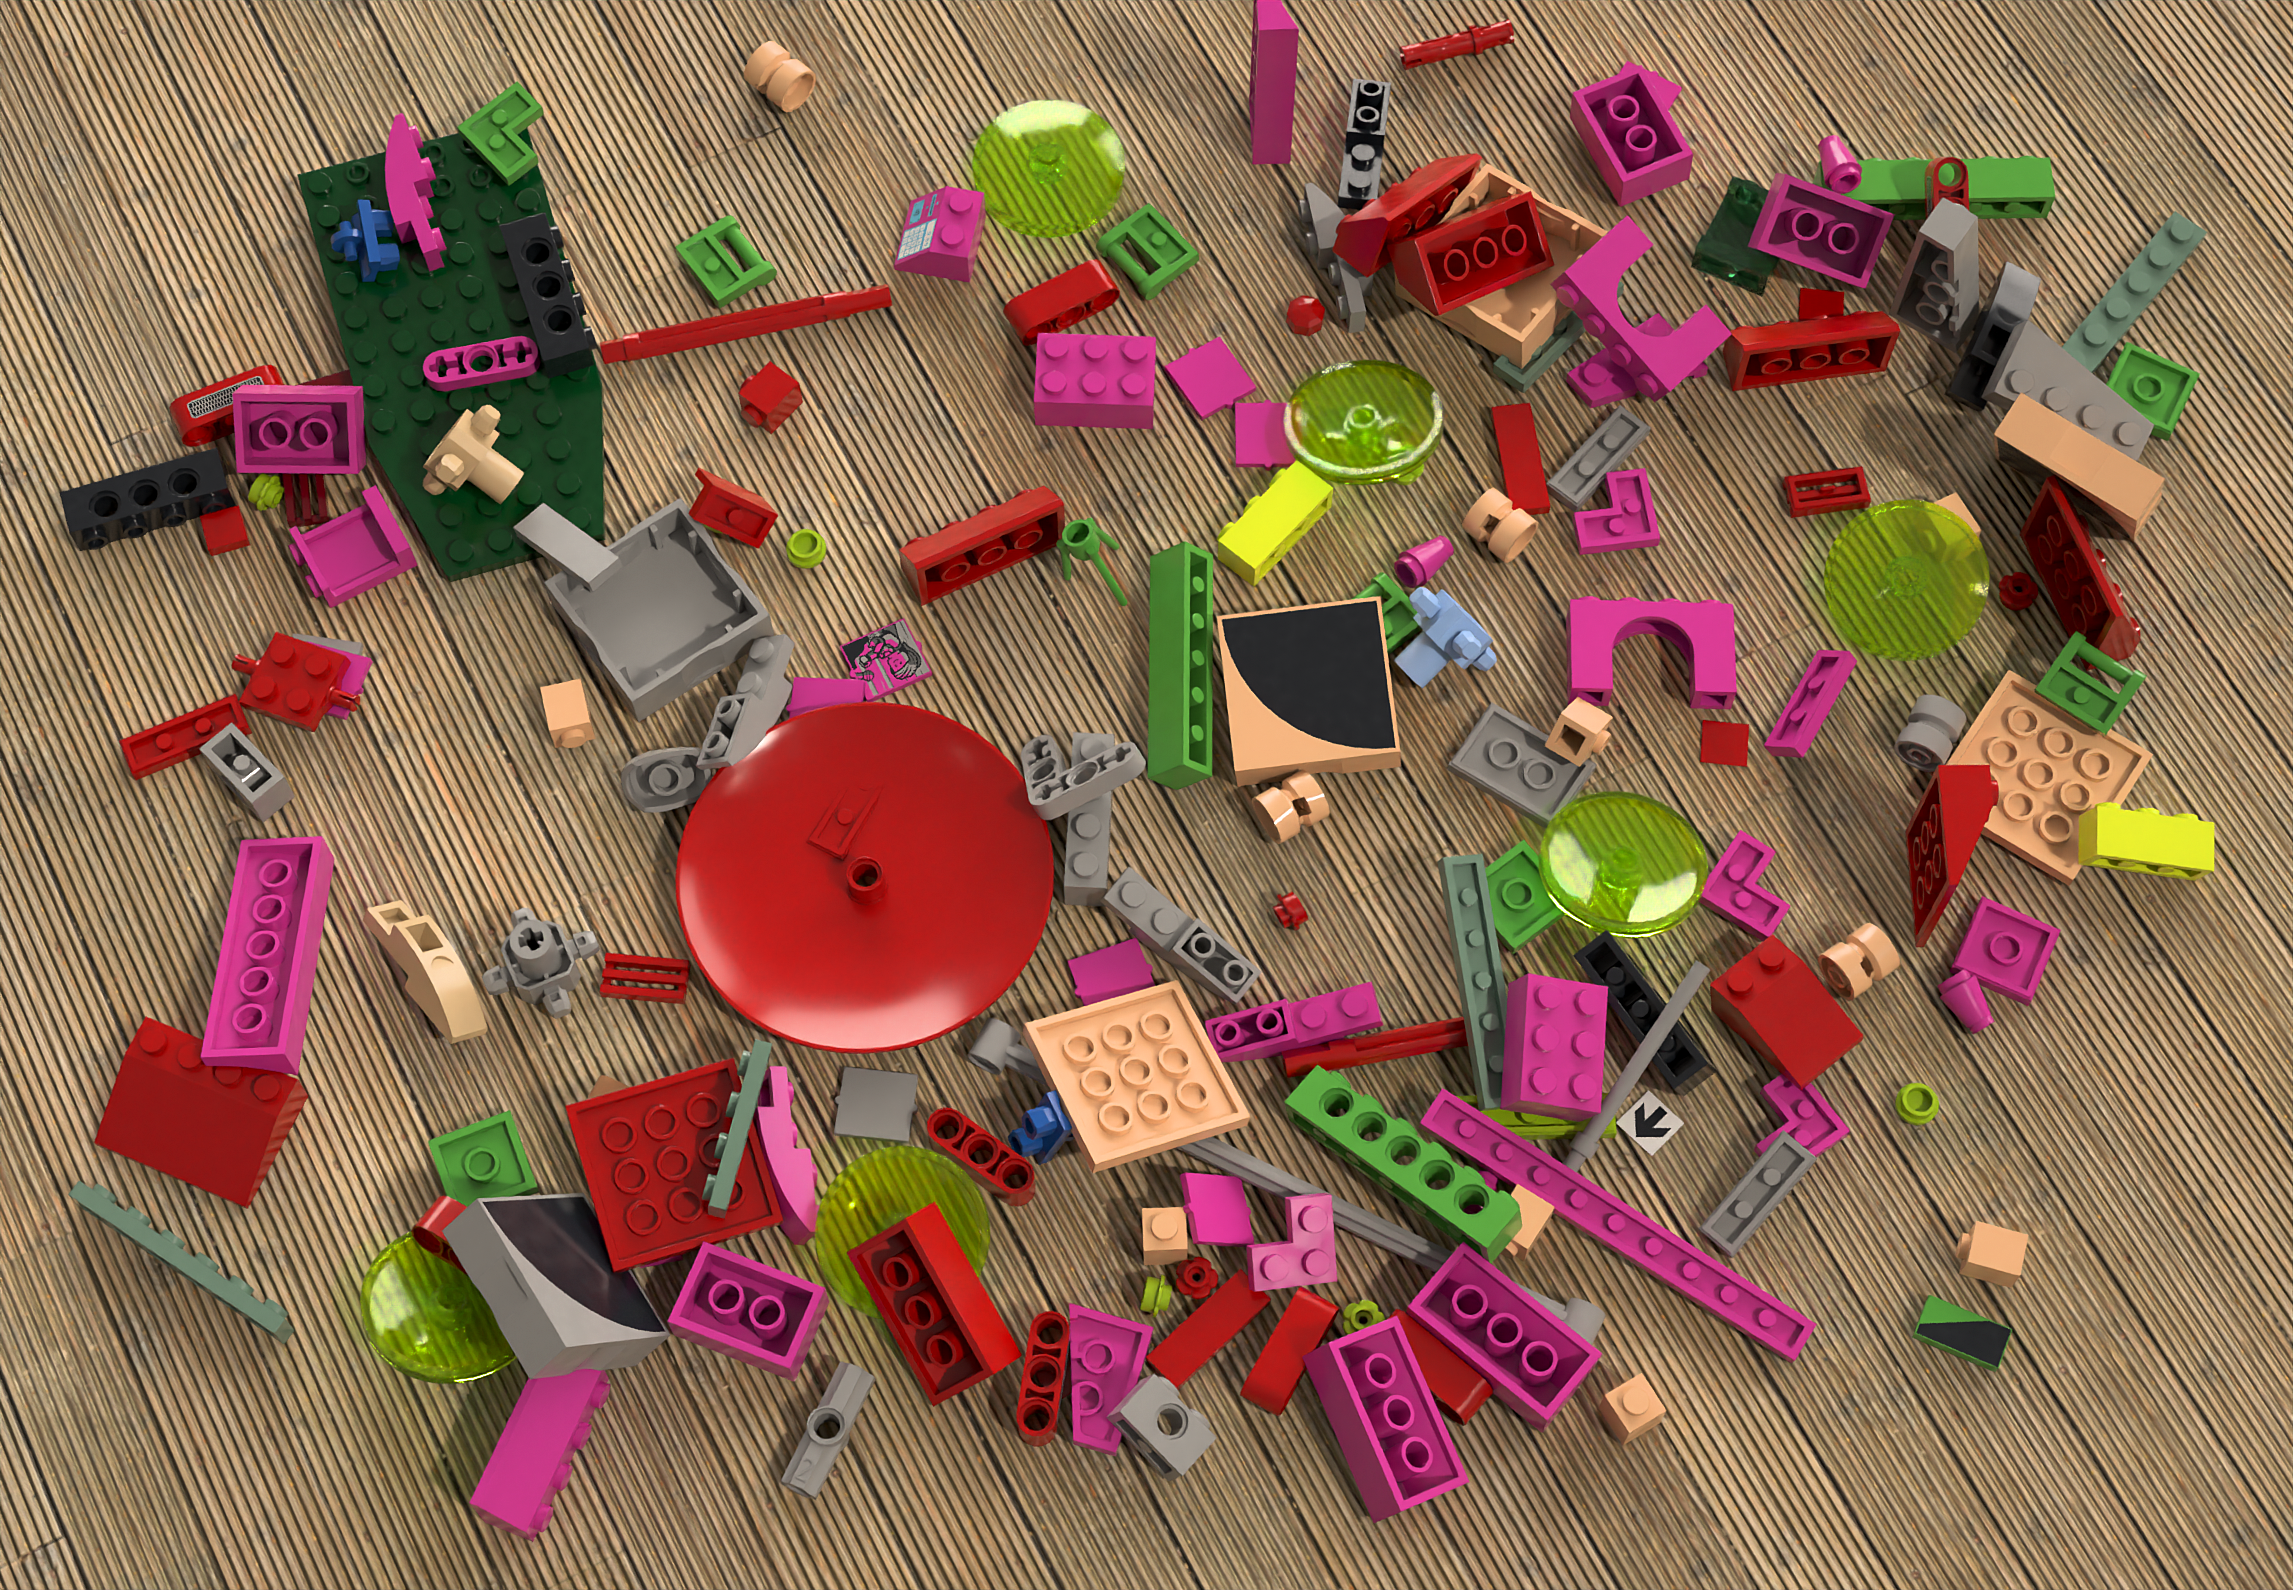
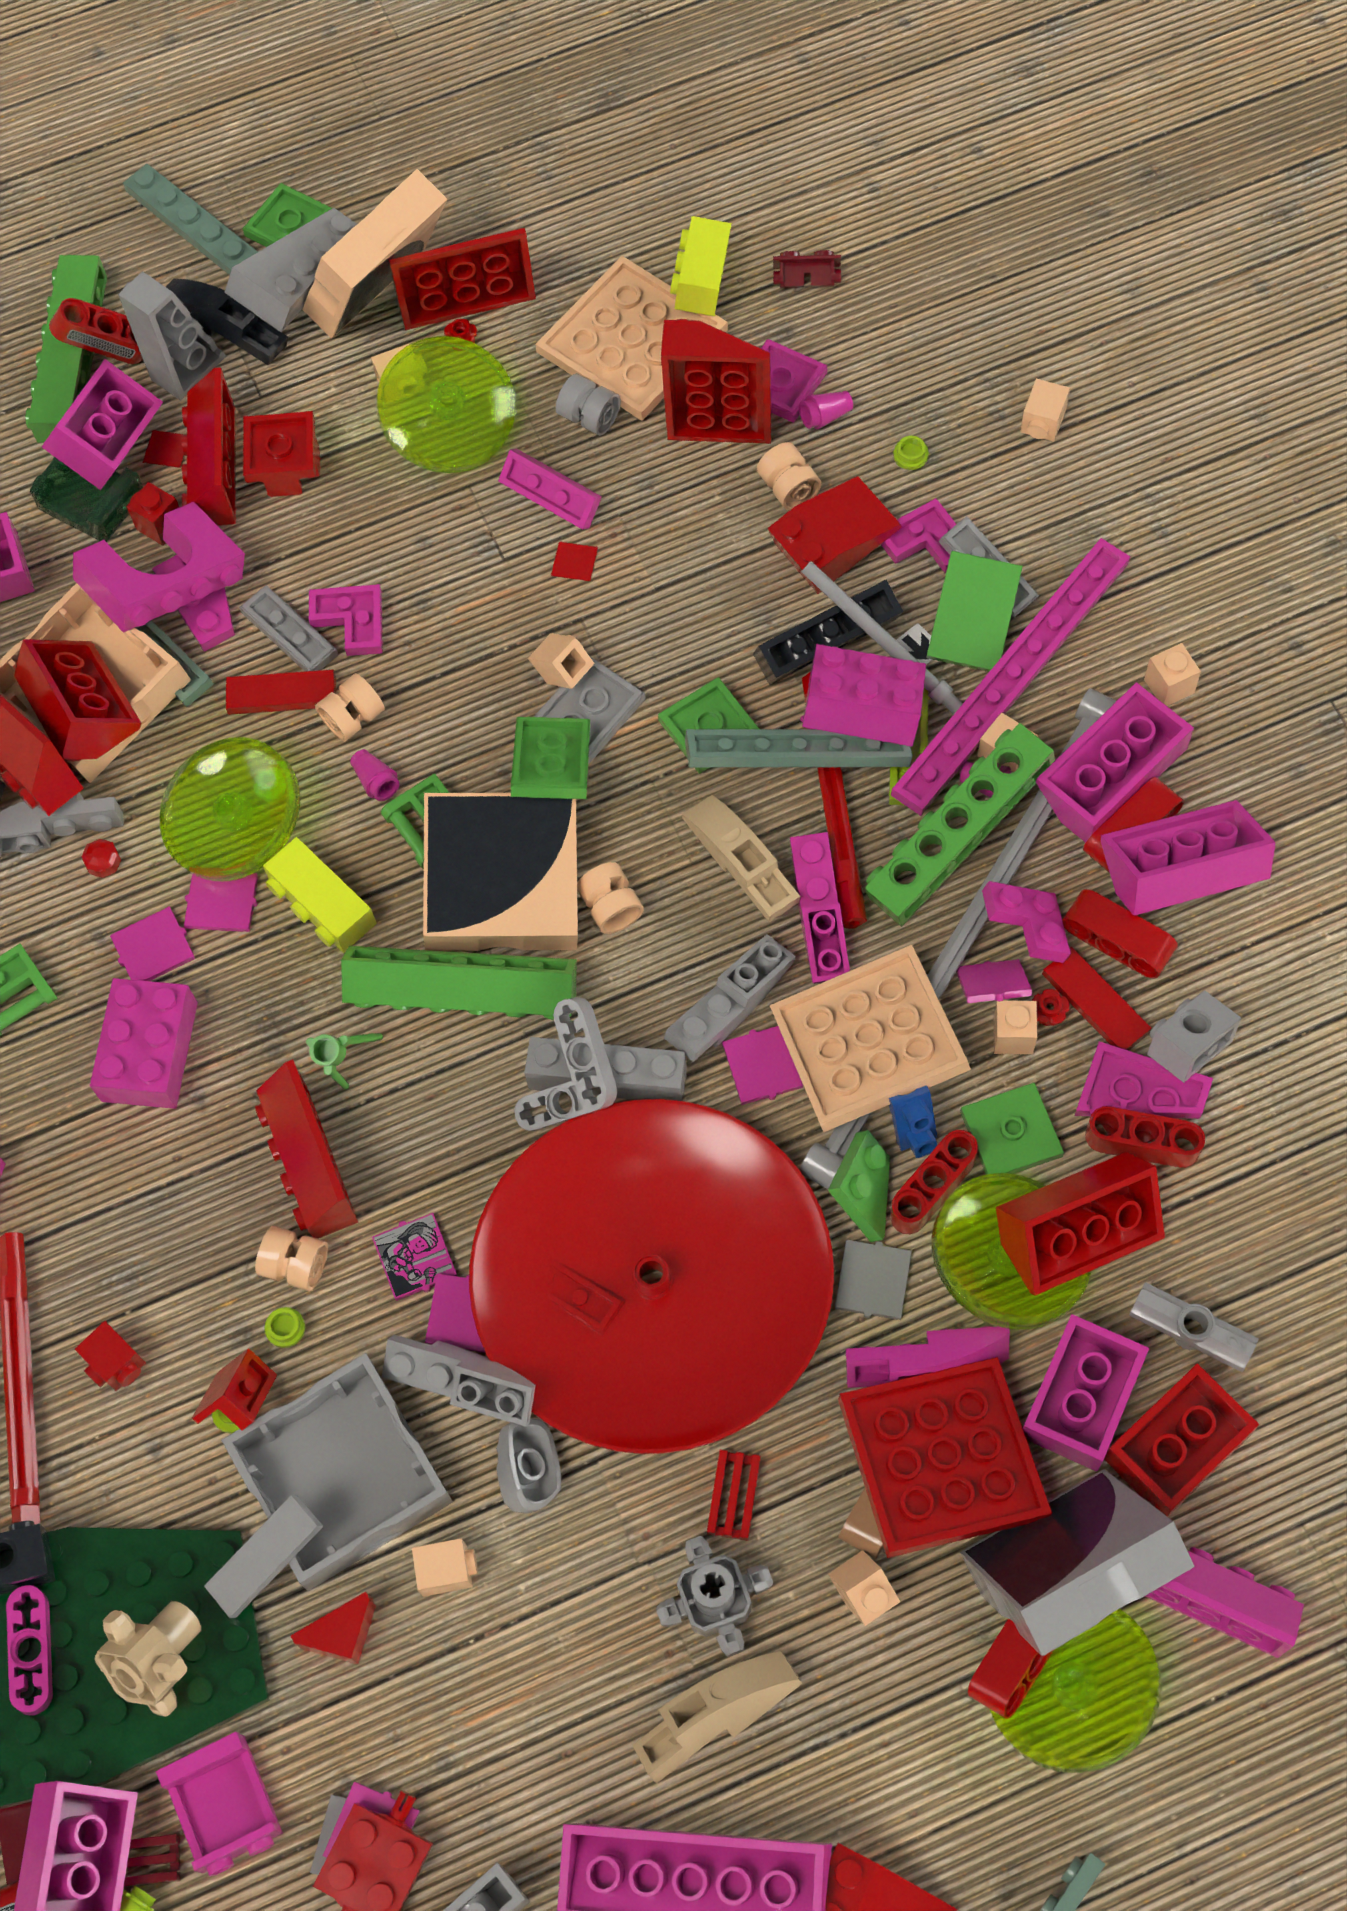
camera: 80 degrees left, 0 degrees up
bright green plate [428,1110,540,1207] -> none
sand green plate [702,1039,772,1219] -> none
red beam [1003,259,1120,346] -> none
lime plate [1140,1274,1172,1318] -> none
red plate [1272,891,1309,931] -> none
lime plate [1342,1300,1385,1335] -> none
light blue piece [1394,587,1497,688] -> none
clear neon green dish [1539,791,1708,938] -> none
dark pink arch [1566,596,1737,709] -> none
dark pink plate [1695,830,1791,941] -> none
red tile [1782,466,1871,518] -> none
dark pink cone [1818,135,1862,194] -> none
tile [1912,1295,2013,1372] -> none
bright green plate [2034,631,2147,737] -> none
none -> red brick [126,482,180,546]
none -> red panel [243,411,320,497]
none -> light nougat wheel [255,1225,328,1292]
none -> red slope [290,1592,376,1665]
none -> bright green tile [511,717,590,799]
none -> tan slope [682,795,800,922]
none -> dark red hinge [773,250,841,288]
none -> bright green wing [828,1130,890,1242]
none -> light nougat brick [828,1550,900,1626]
none -> bright green tile [926,551,1023,672]
none -> bright green plate [960,1083,1064,1182]
none -> red brick [1104,1363,1259,1517]

